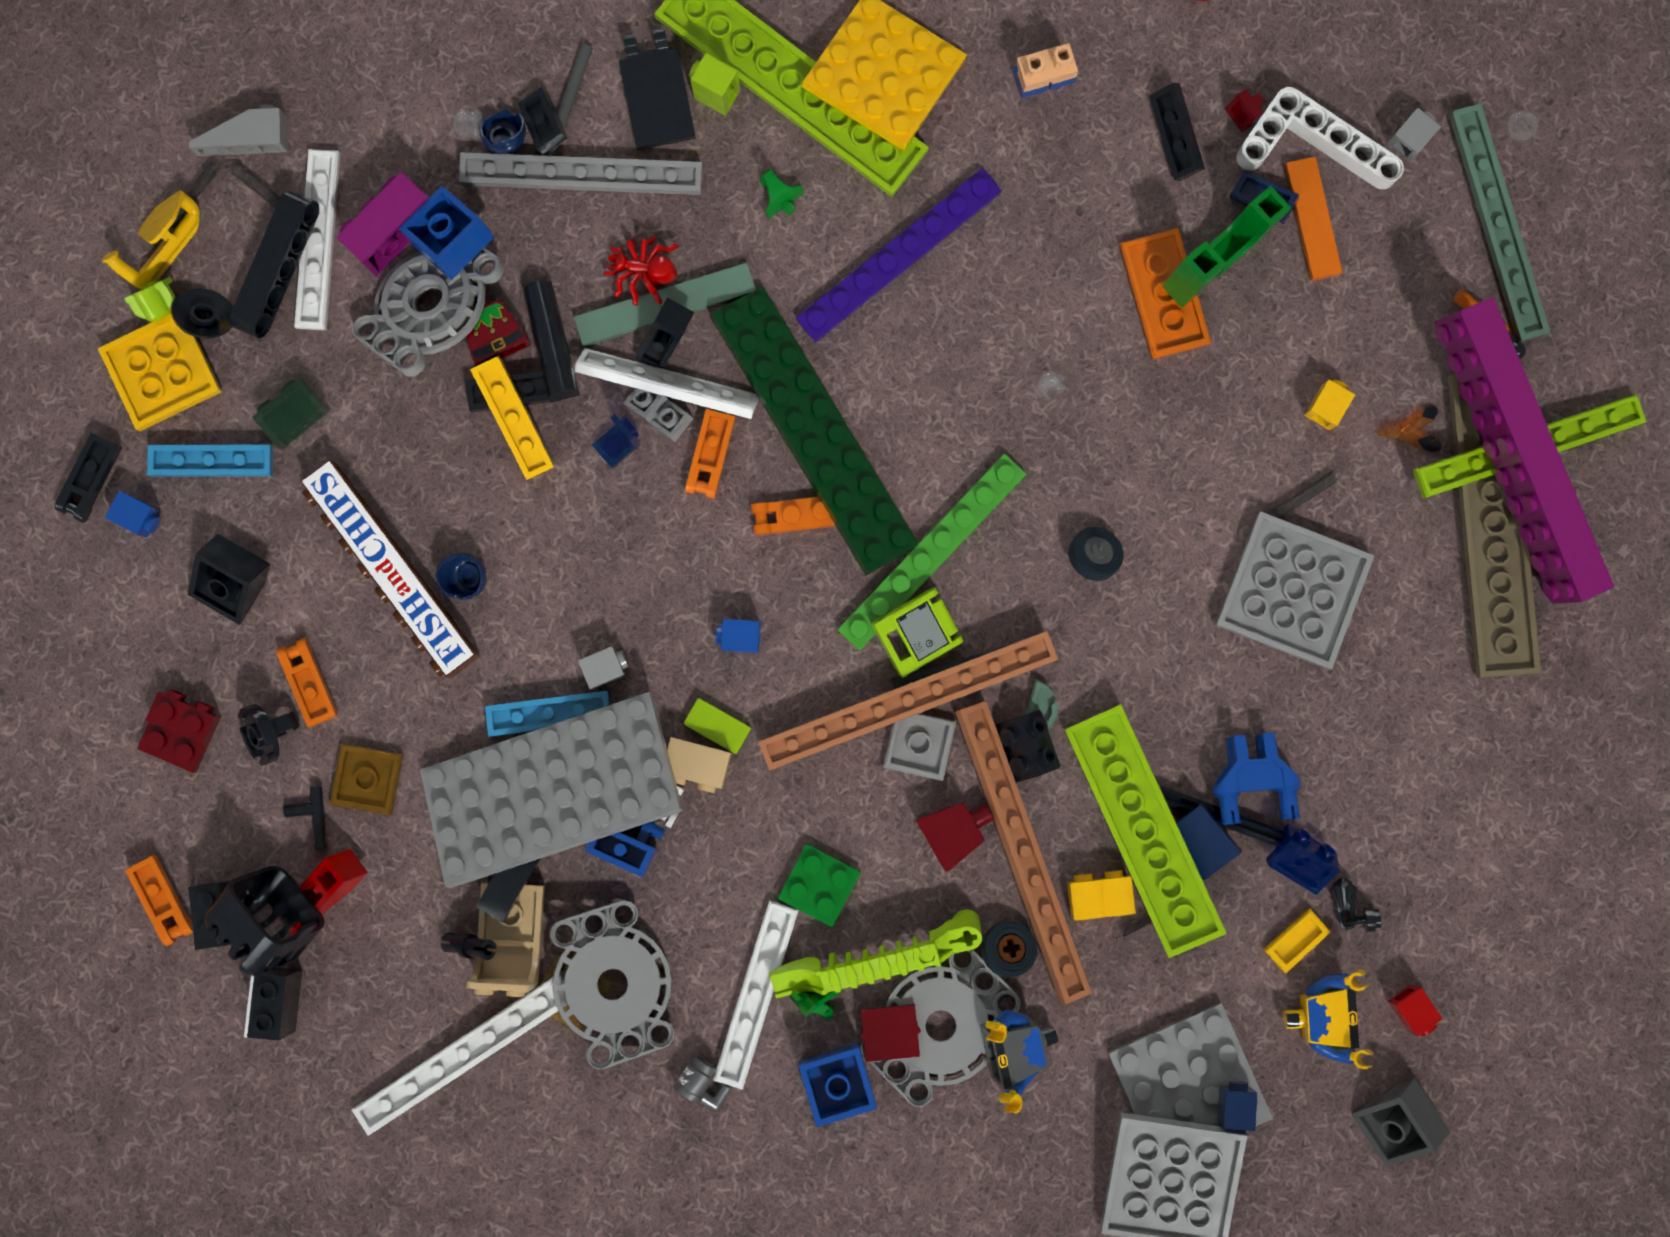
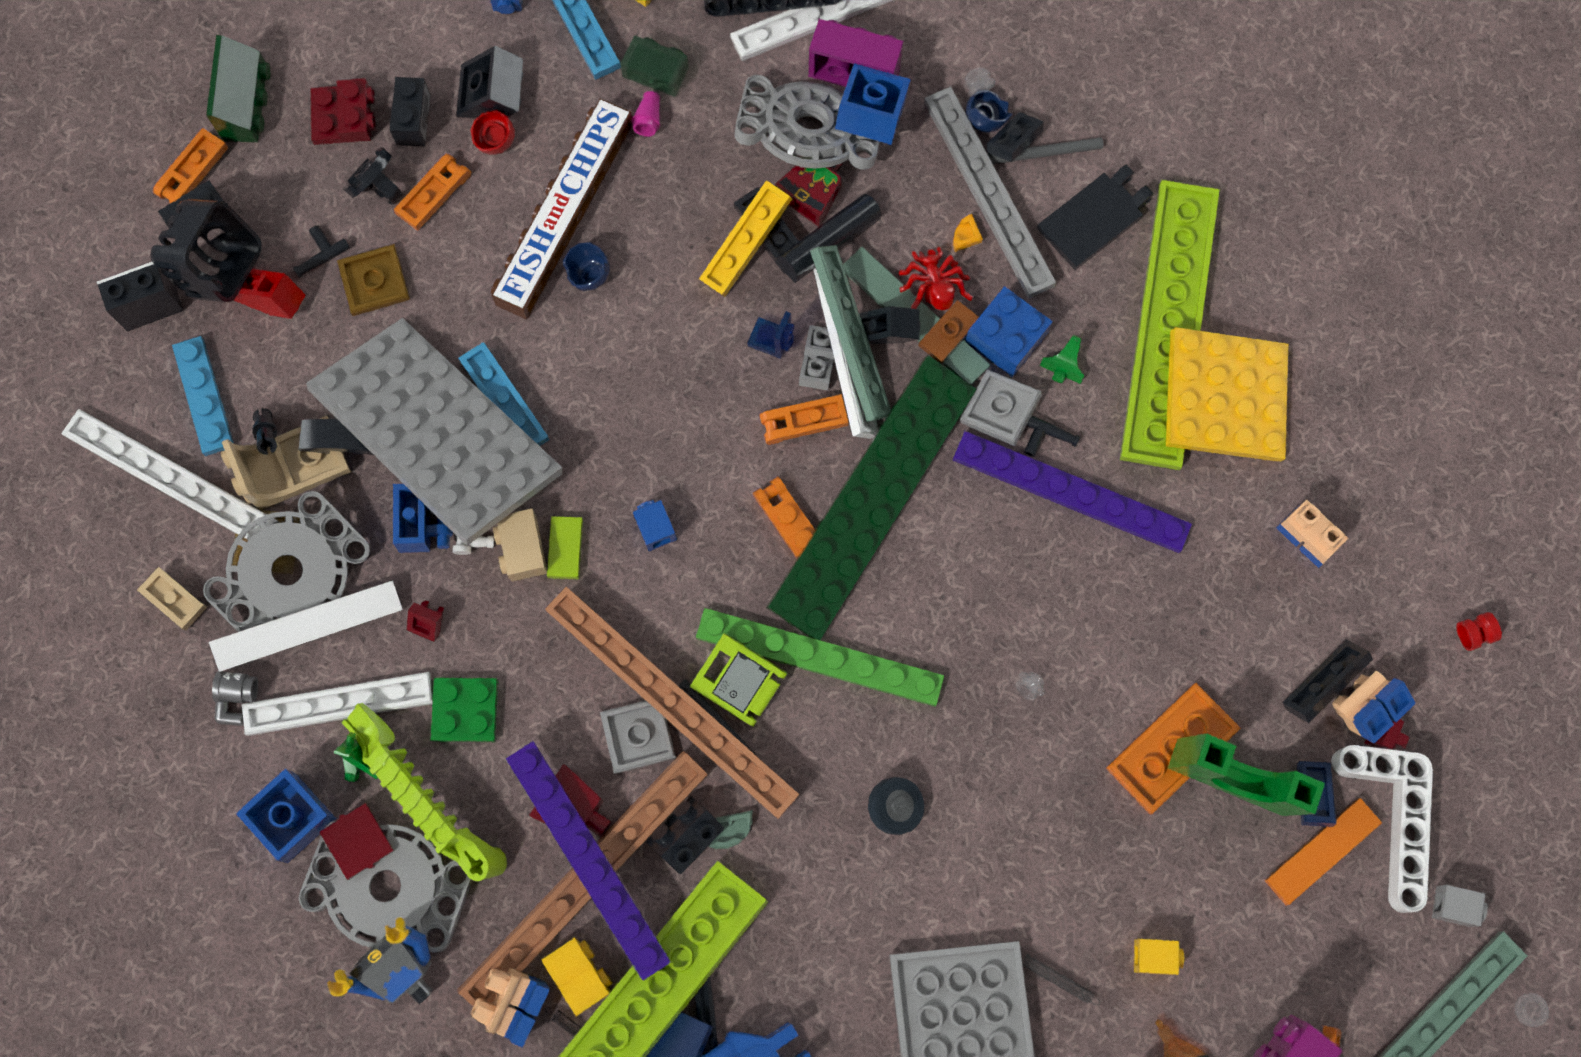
camera: 65 degrees right, 10 degrees down
light grey brick [578,646,629,690] -> none
lime brick [689,53,740,116] -> none
black bush [981,921,1037,978] -> none
none -> tan plate [137,567,207,631]
none -> dark azure plate [172,336,234,456]
none -> slope [206,35,271,143]
none -> white tile [209,580,403,672]
none -> black brick [389,77,431,146]
none -> dark red tile [406,600,444,642]
none -> red hair [470,110,515,155]
none -> light nougat hips [471,968,550,1048]
none -> dark purple plate [506,741,671,981]
none -> dark pink cone [631,91,661,137]
none -> sand green tile [810,246,891,422]
none -> dark orange plate [918,300,979,364]
none -> light orange tile [953,214,983,252]
none -> light grey tile [960,369,1042,446]
none -> blue brick [965,286,1053,377]
none -> black piece [1024,415,1080,457]
none -> blue hips [1332,671,1416,743]

